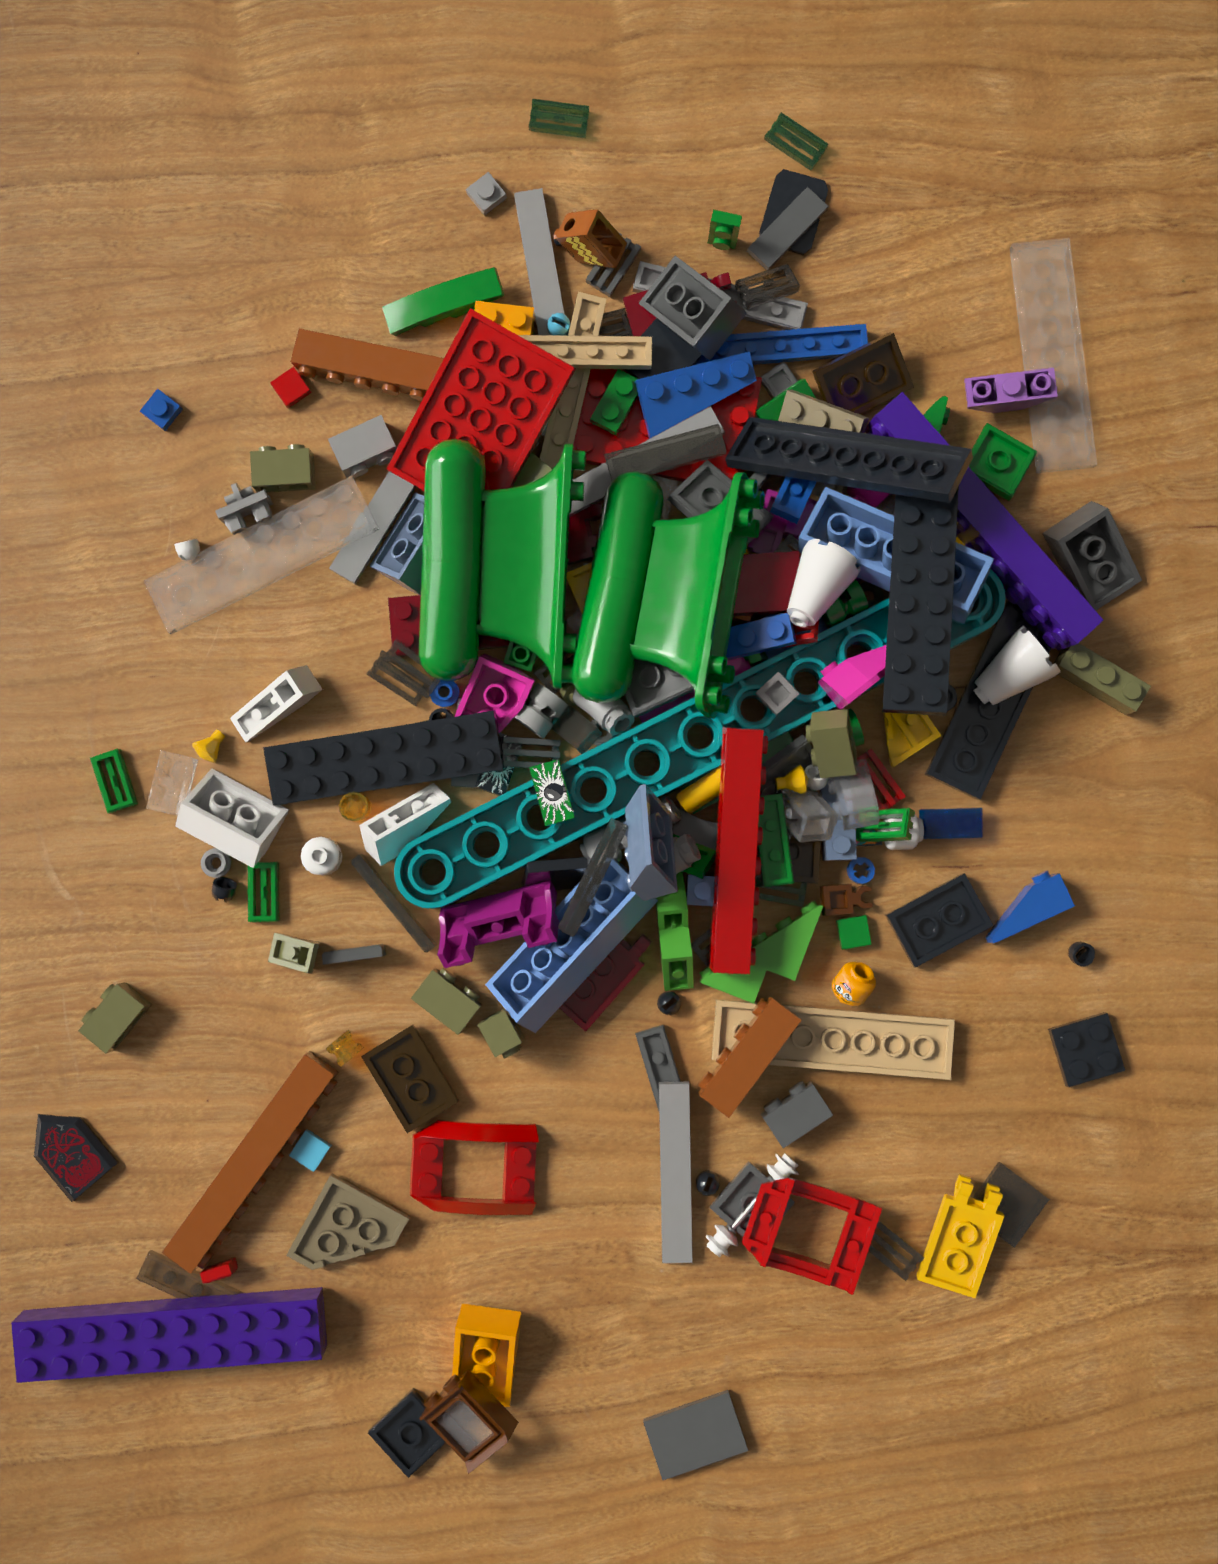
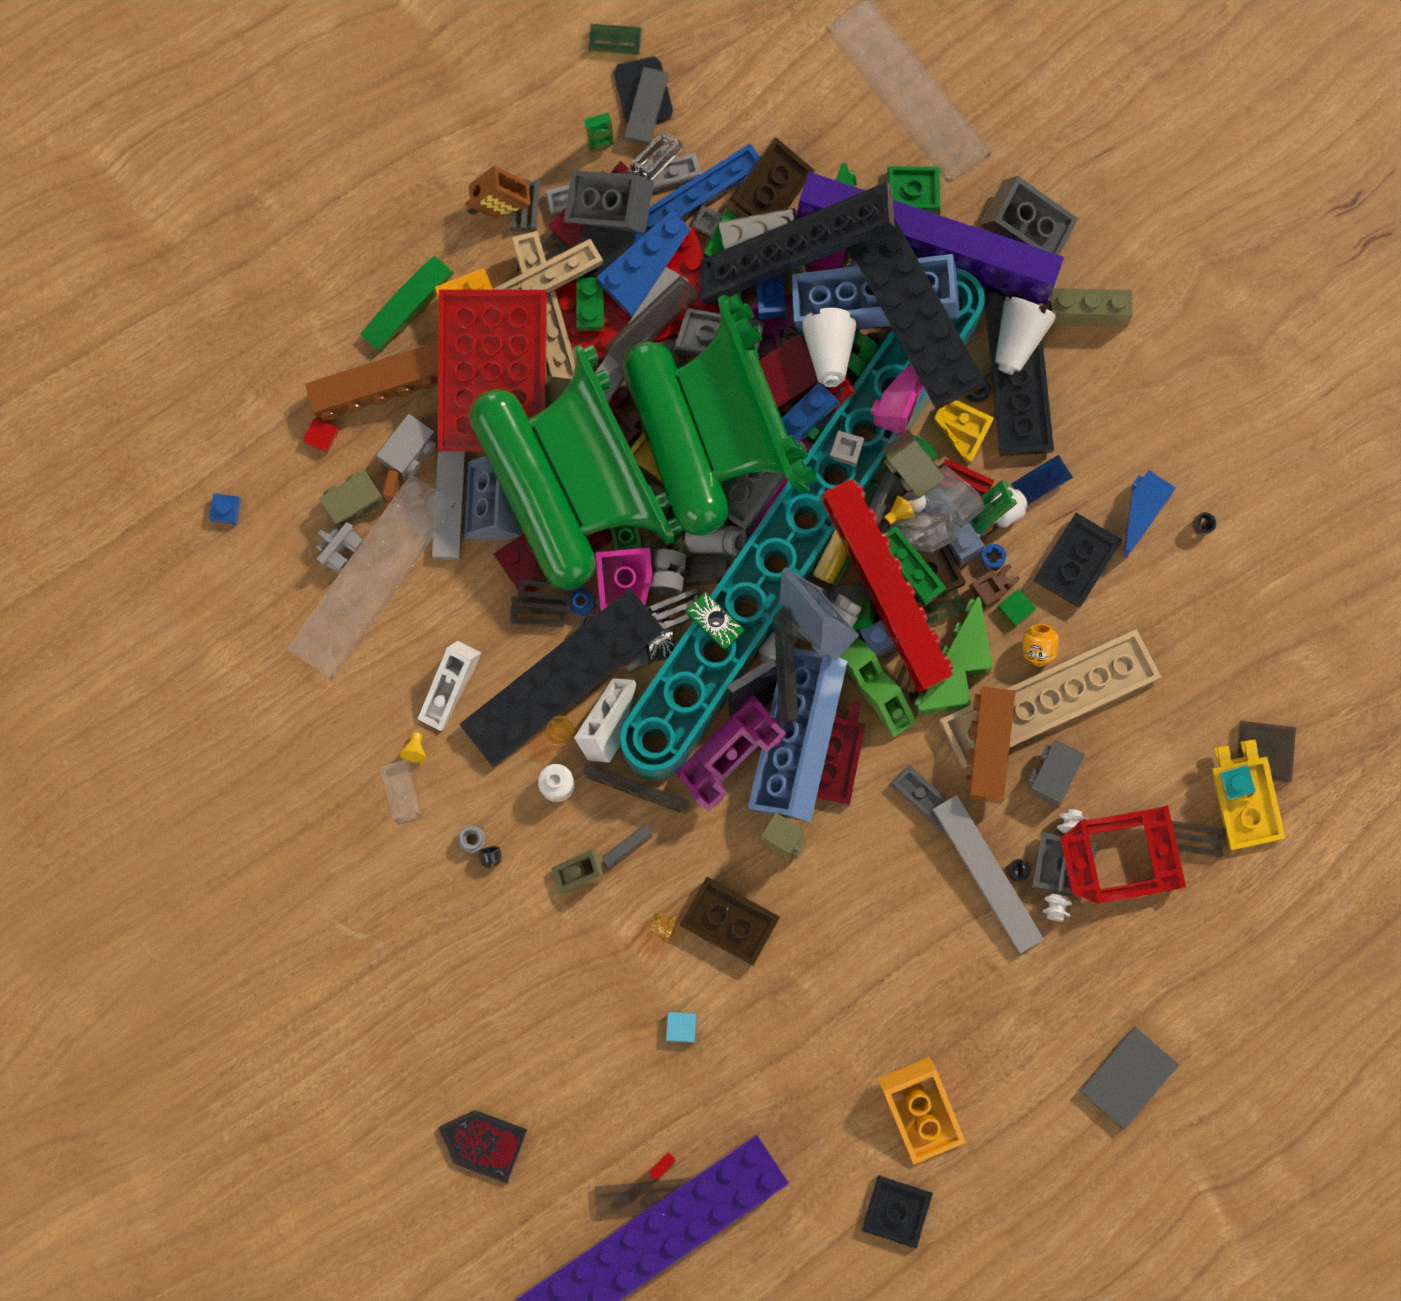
camera: 25 degrees left, 10 degrees down
olive brick [78,982,152,1054] -> none
green tile [90,748,138,814] -> none
dark orange brick [162,1051,338,1274] -> none
white hinge [174,539,200,561] -> none
white slope [175,768,289,868] -> none
green tile [248,862,280,922] -> none
dark tan plate [286,1173,410,1270] -> none
red wedge [410,1120,539,1215] -> none
olive brick [411,968,482,1035] -> none
reddish brown window [419,1369,519,1474] -> none
light grey plate [466,172,507,216] -> none
light grey tile [514,188,568,336] -> none
clear green tile [529,99,590,138] -> none
medium azure hinge [547,313,571,336] -> none
black hinge [657,991,681,1015] -> none
medium lavender slope [964,368,1058,413] -> none
black plate [1048,1012,1125,1087] -> none
none -> dark orange tile [382,470,402,504]
none -> teal plate [1219,764,1256,800]

